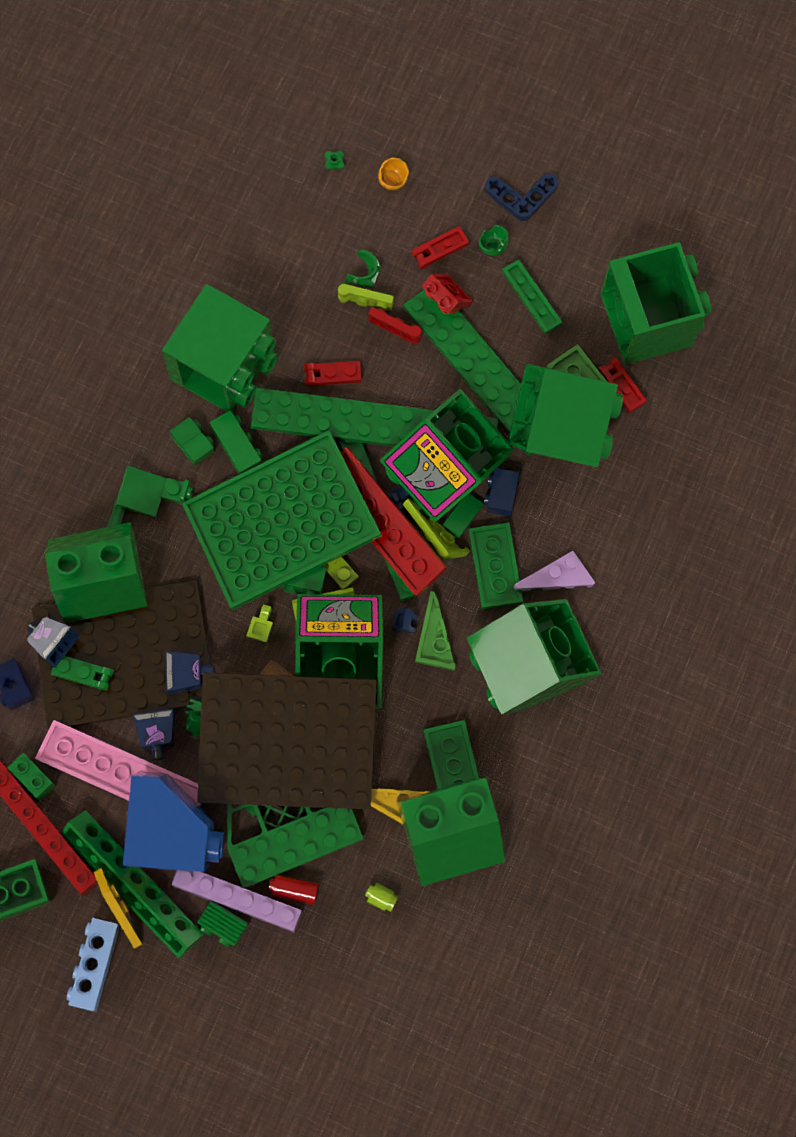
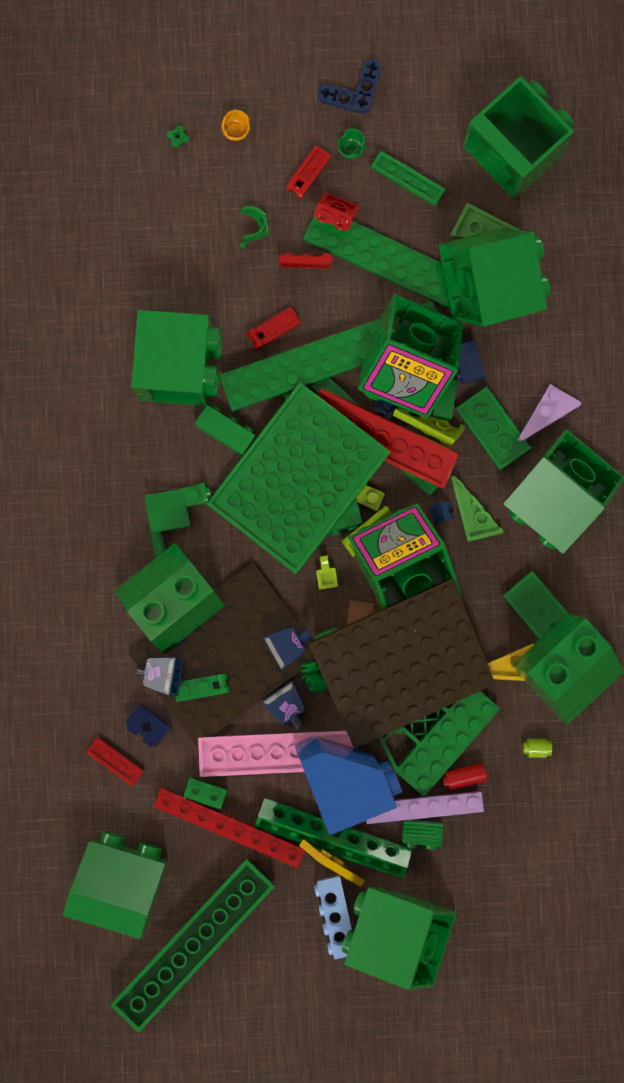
camera: 25 degrees left, 10 degrees up
green brick [169,417,215,466] -> none
lime plate [338,284,394,311] -> none
red plate [598,358,647,414] -> none
none -> green brick [342,887,457,990]

